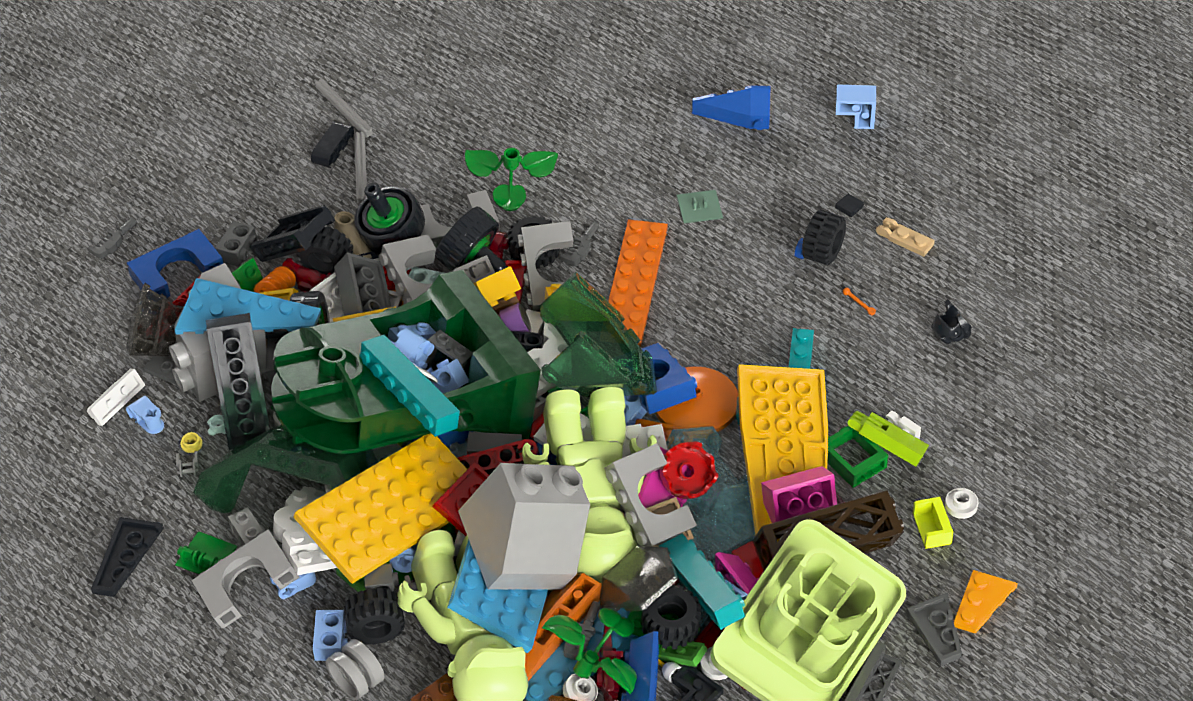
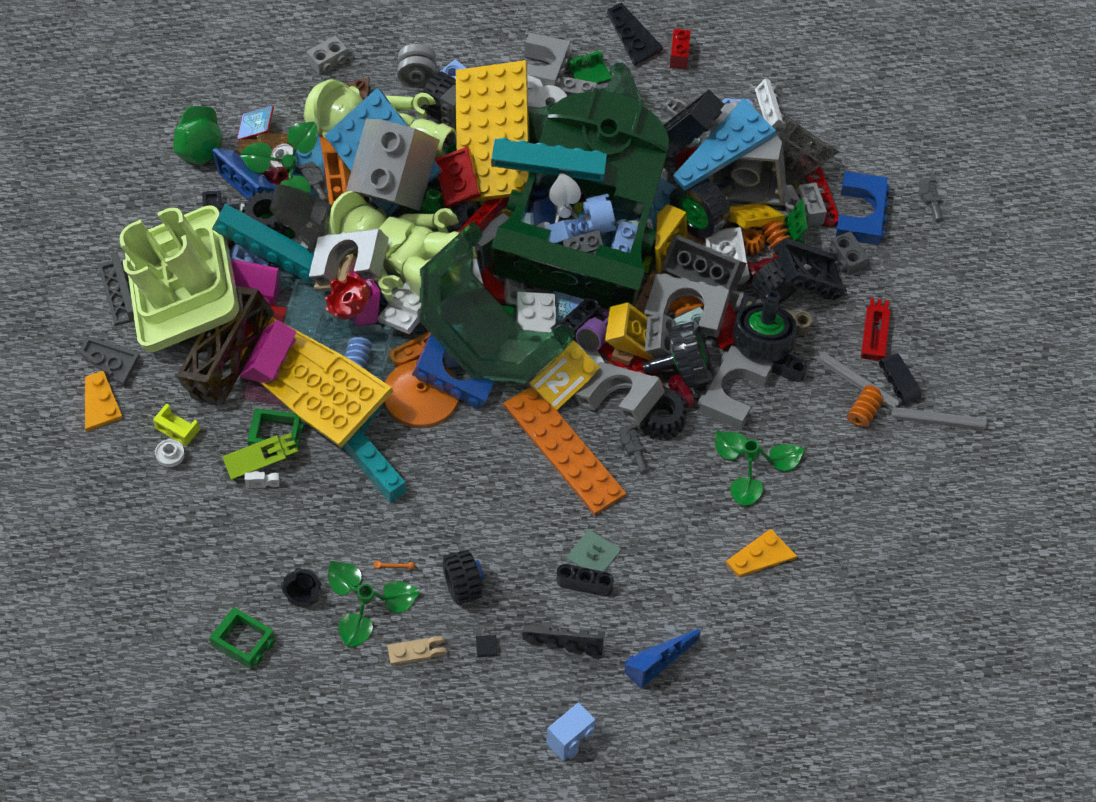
camera: 130 degrees right, 10 degrees up
none -> green window [209,606,275,669]
none -> green plant [328,561,419,647]
none -> light blue piece [344,337,372,369]
none -> black wing [522,624,605,657]
none -> black beam [556,564,614,596]
none -> red brick [669,29,691,70]
none -> light orange wing [726,529,797,578]
none -> orange piece [846,385,884,427]
none -> red hinge [860,297,890,361]

